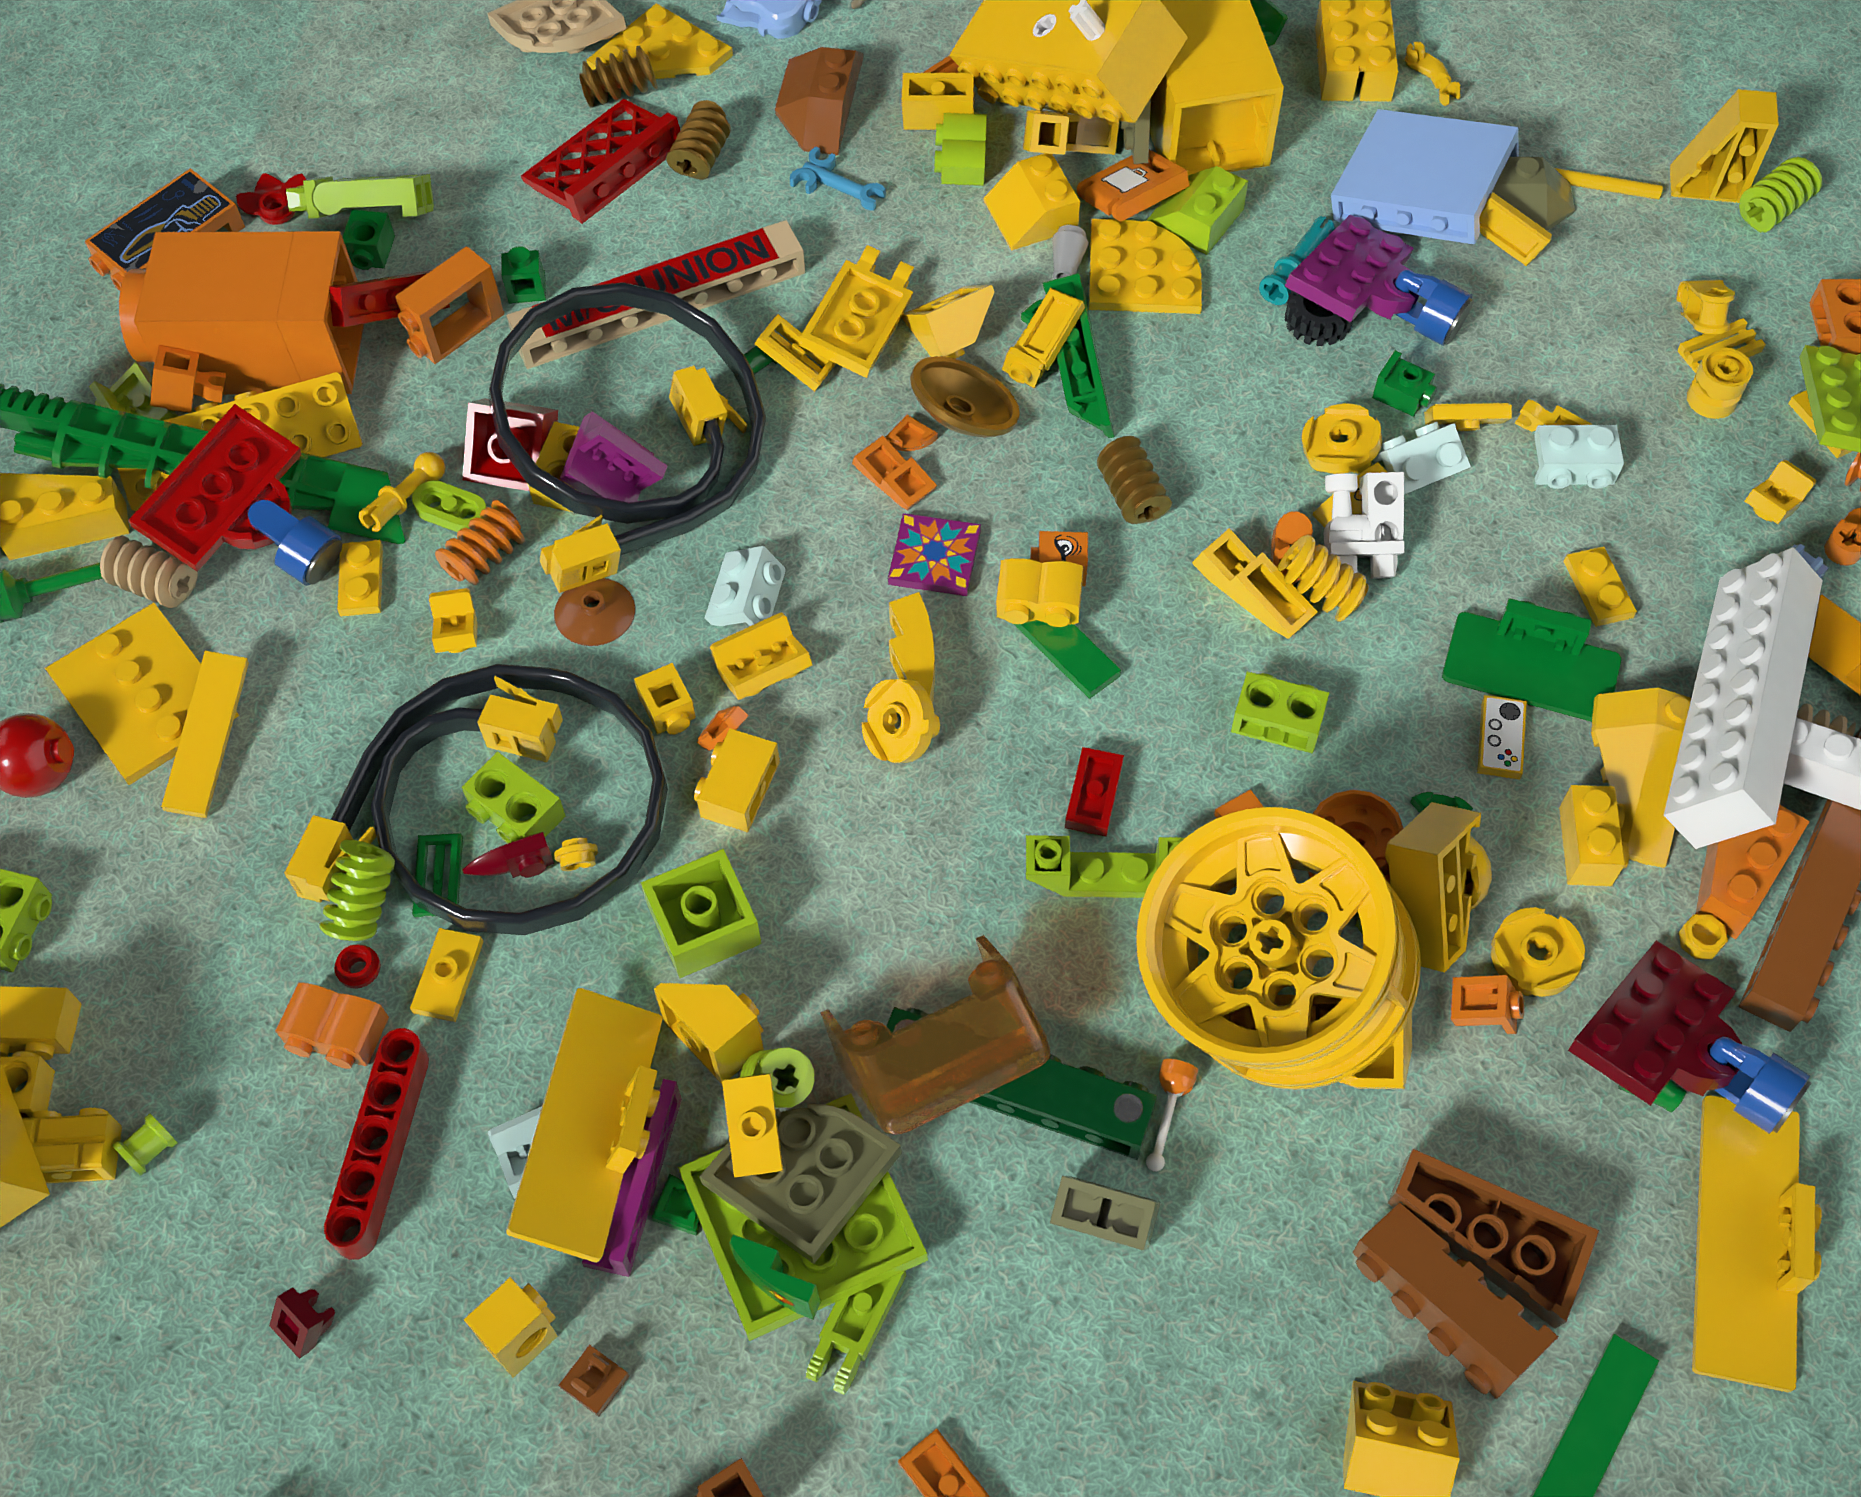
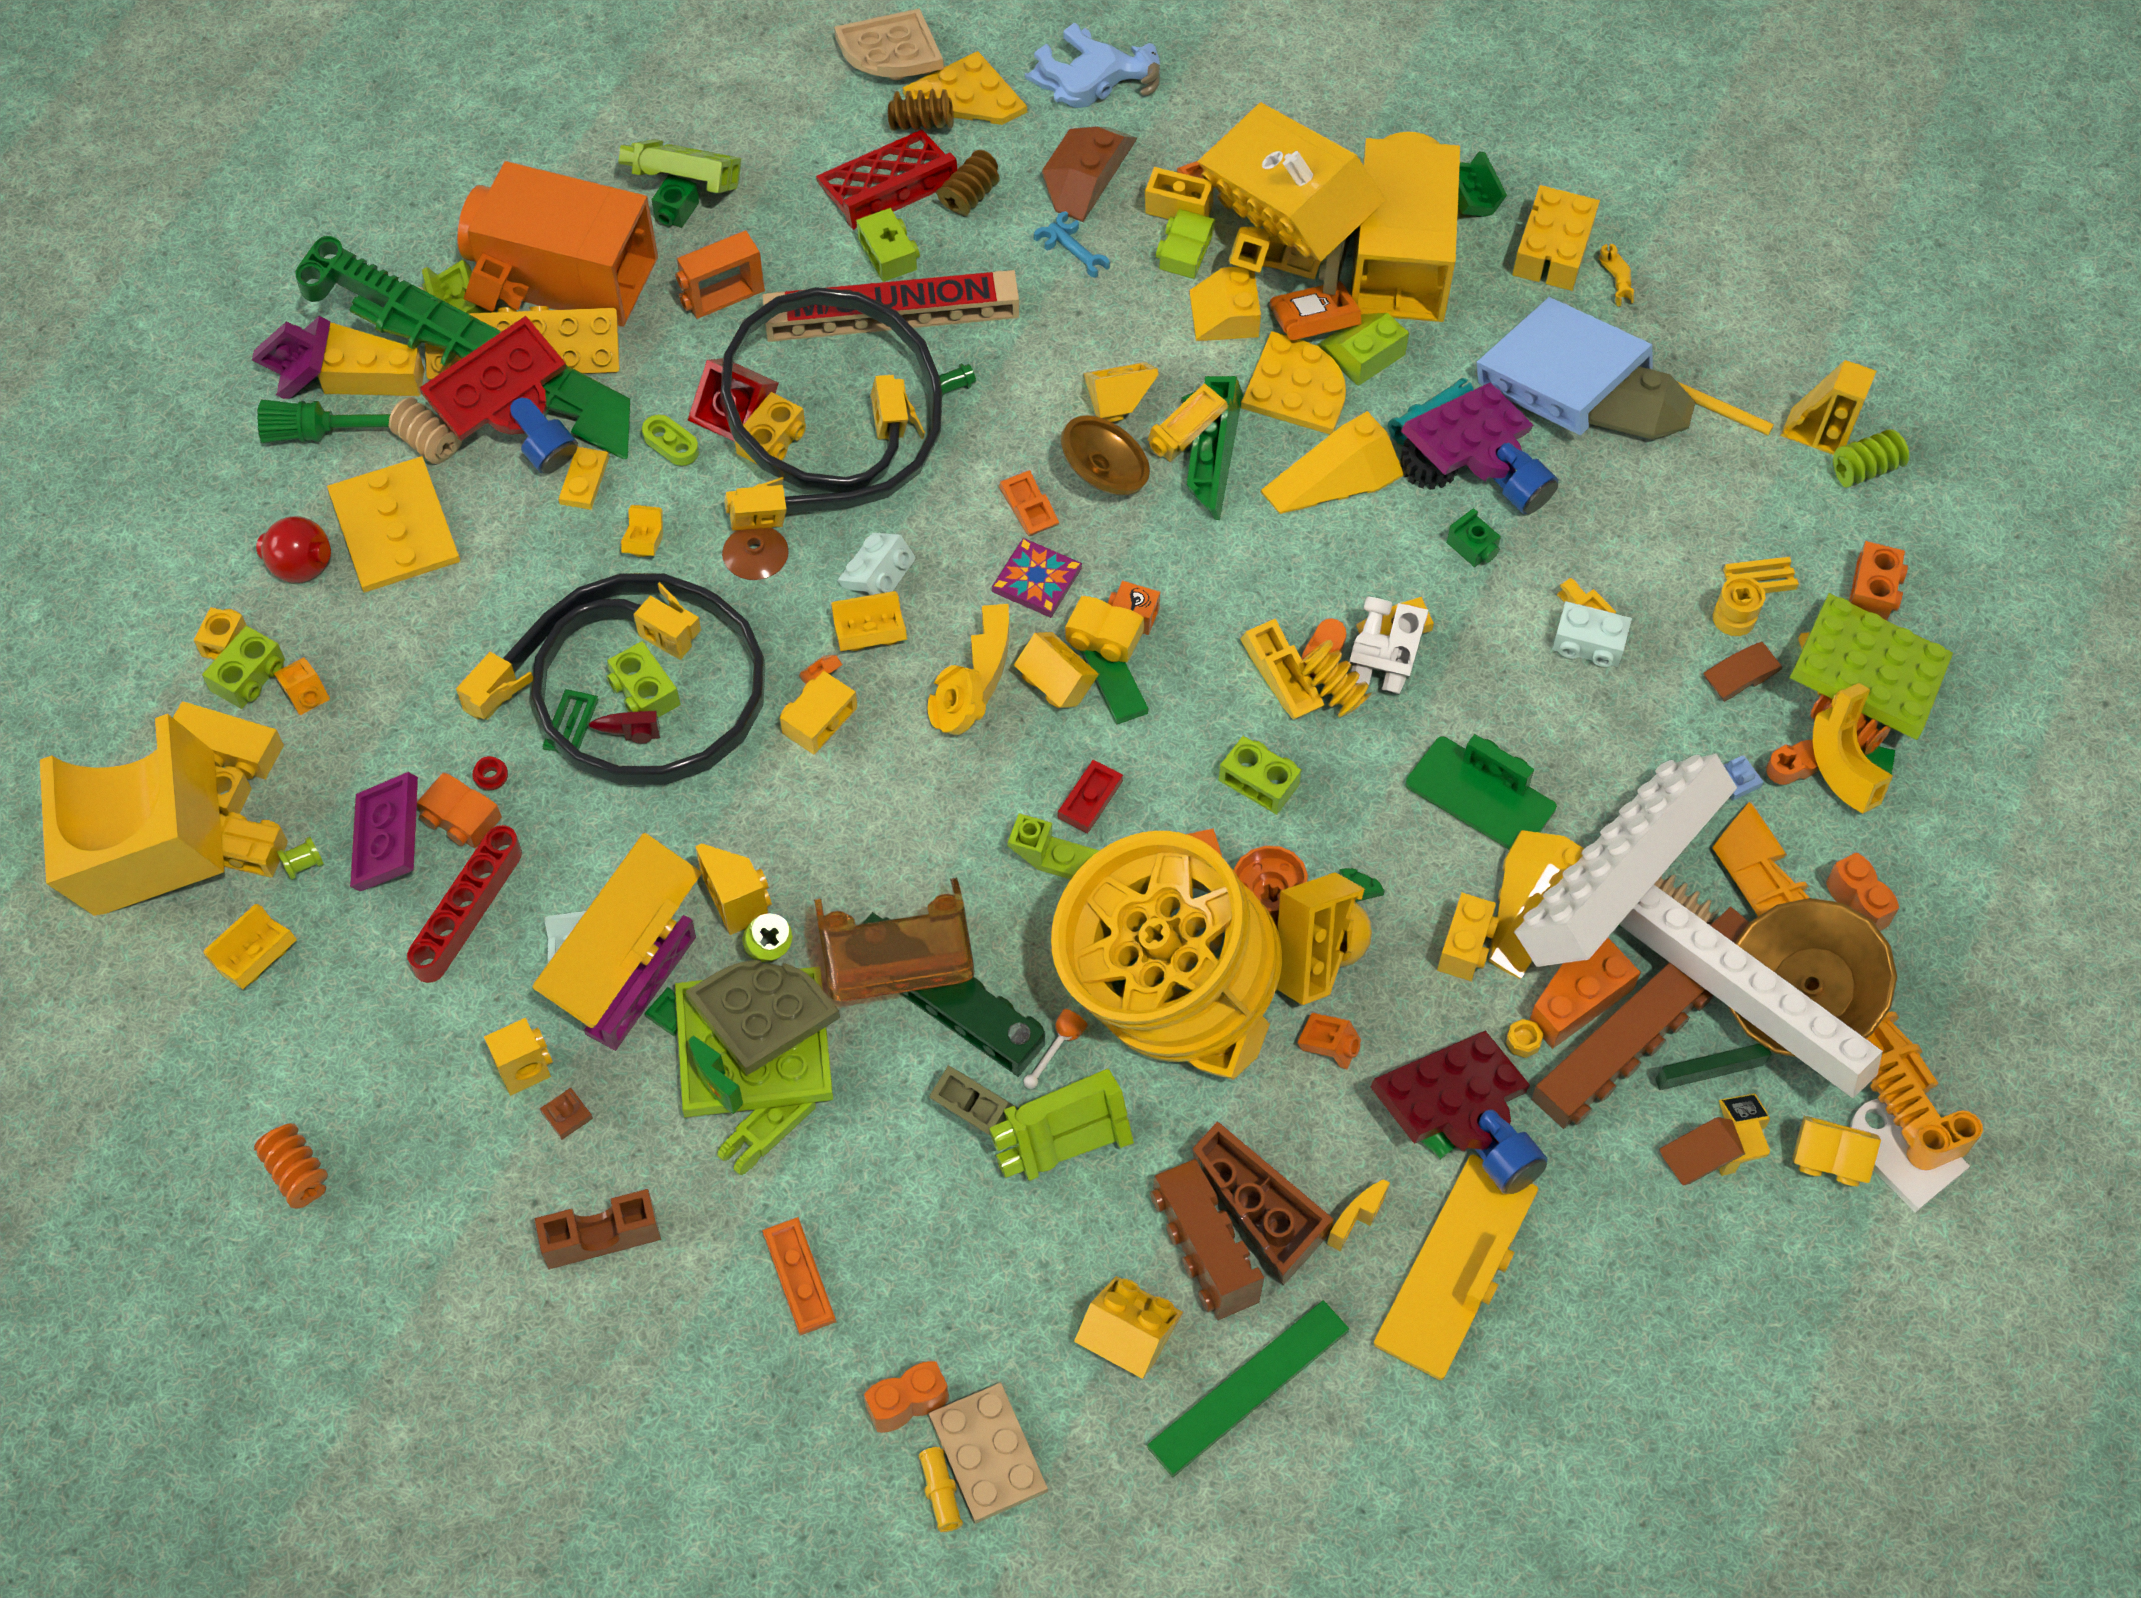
camera: 15 degrees right, 0 degrees up
panel [85,168,245,291] -> none
yellow tile [161,650,249,818] -> none
red plate [236,173,306,225] -> none
dark red tile [269,1287,335,1359] -> none
lime piece [319,840,395,941] -> none
red piece [329,270,450,327] -> none
yellow pin [359,452,446,532] -> none
yellow plate [410,928,484,1022] -> none
orange piece [435,500,525,585] -> none
green brick [501,246,546,304] -> none
yellow plate [554,838,599,871] -> none
magenta bracket [559,411,667,502] -> none
yellow brick [634,663,696,734] -> none
lime brick [640,849,762,979] -> none
yellow plate [722,1073,783,1178] -> none
yellow tile [754,314,836,392] -> none
yellow tile [798,245,914,378] -> none
orange tile [885,414,938,451] -> none
light grey cone [1052,225,1088,280] -> none
pearl gold piece [1097,436,1172,524] -> none
yellow plate [1302,403,1382,474] -> none
light aqua bracket [1373,422,1471,494] -> none
yellow plate [1424,403,1512,431] -> none
tile [1477,695,1527,780] -> none
yellow tile [1479,192,1552,266] -> none
yellow plate [1491,907,1585,997] -> none
yellow plate [1563,546,1637,627] -> none
yellow piece [1676,279,1735,334] -> none
yellow bracket [1745,460,1816,524] -> none
none -> yellow bracket [203,904,297,990]
none -> light orange bracket [273,657,330,715]
none -> magenta plate [350,772,418,891]
none -> lime brick [856,208,920,282]
none -> lime hips [989,1068,1134,1181]
none -> yellow brick [1014,632,1099,708]
none -> yellow wedge [1260,411,1404,514]
none -> yellow slope [1327,1179,1390,1251]
none -> dark orange slope [1703,641,1783,702]

